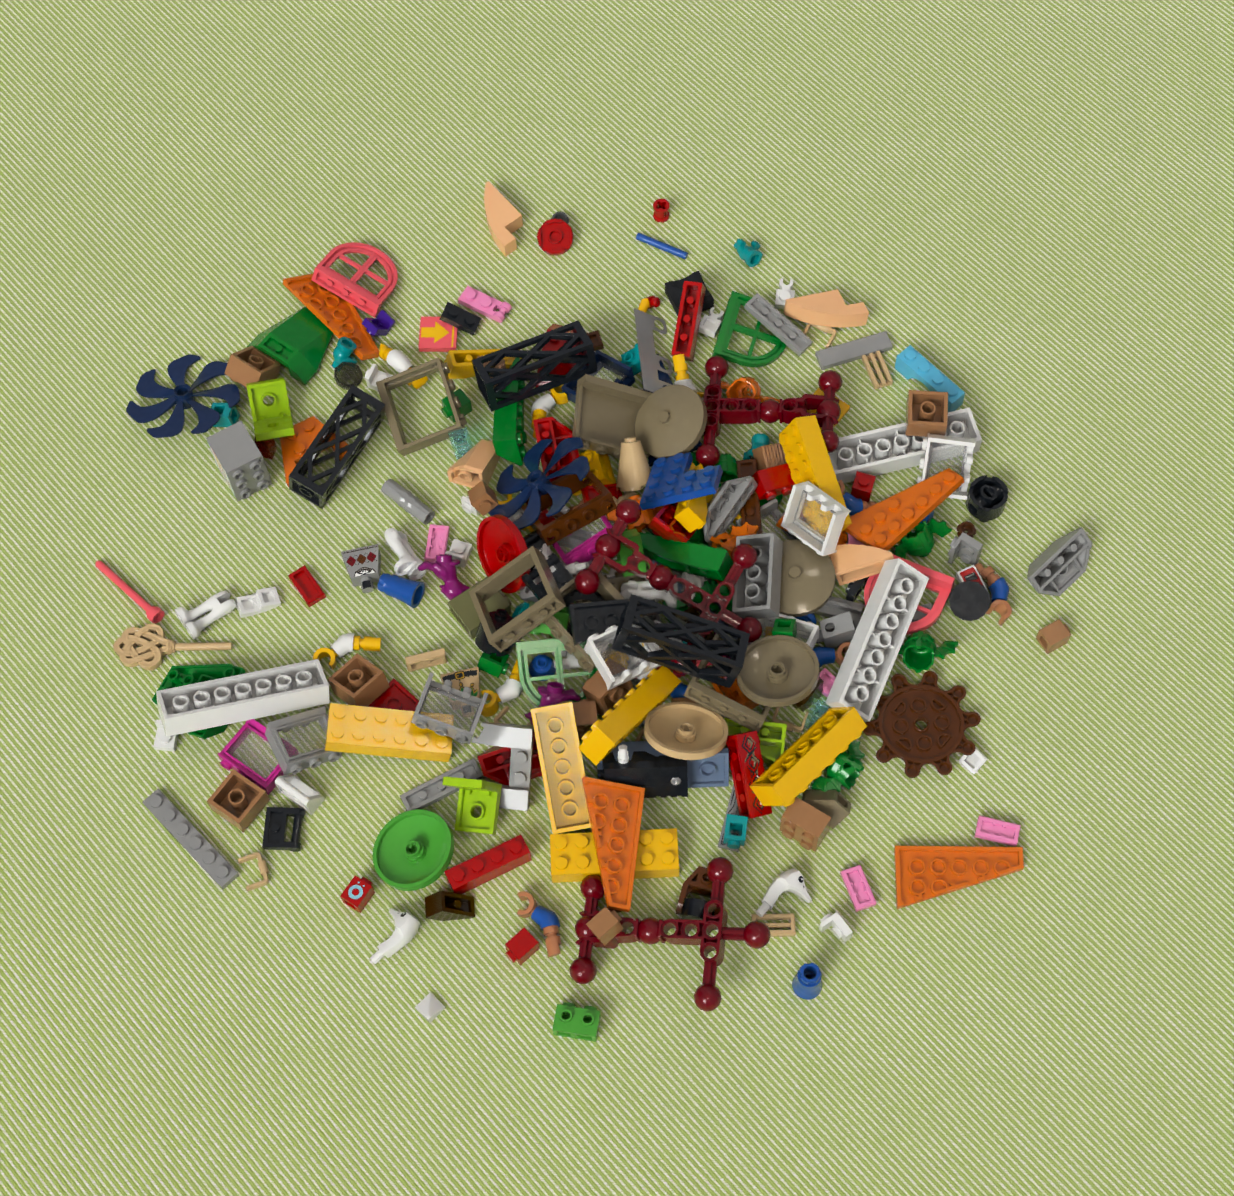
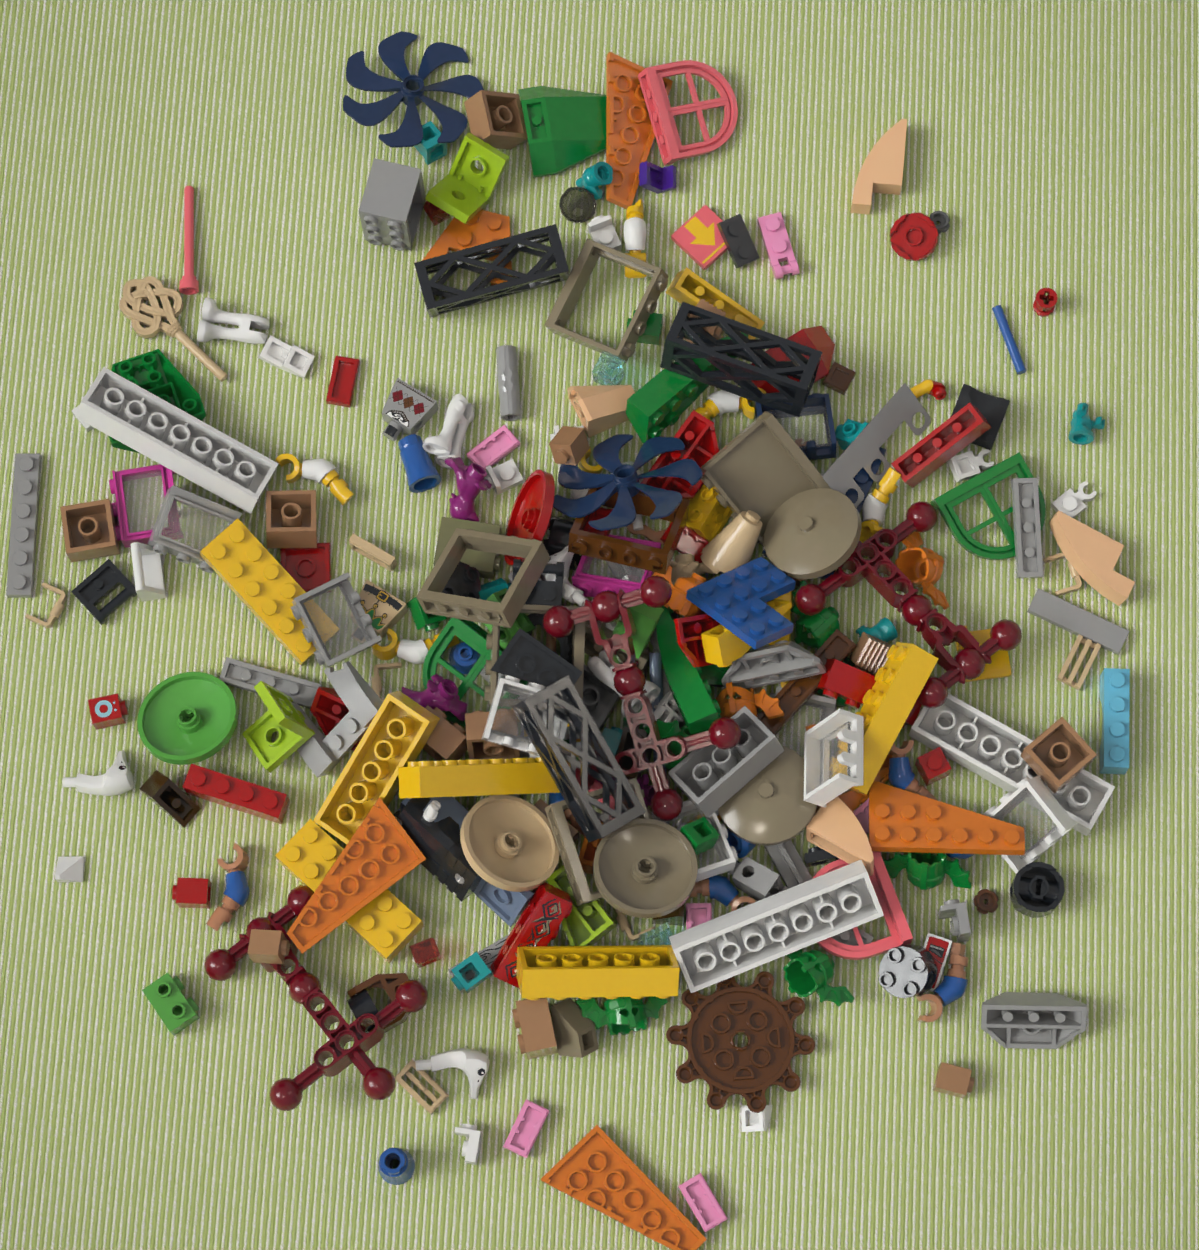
camera: 45 degrees right, 10 degrees up
none -> clear red slope [409,938,441,968]

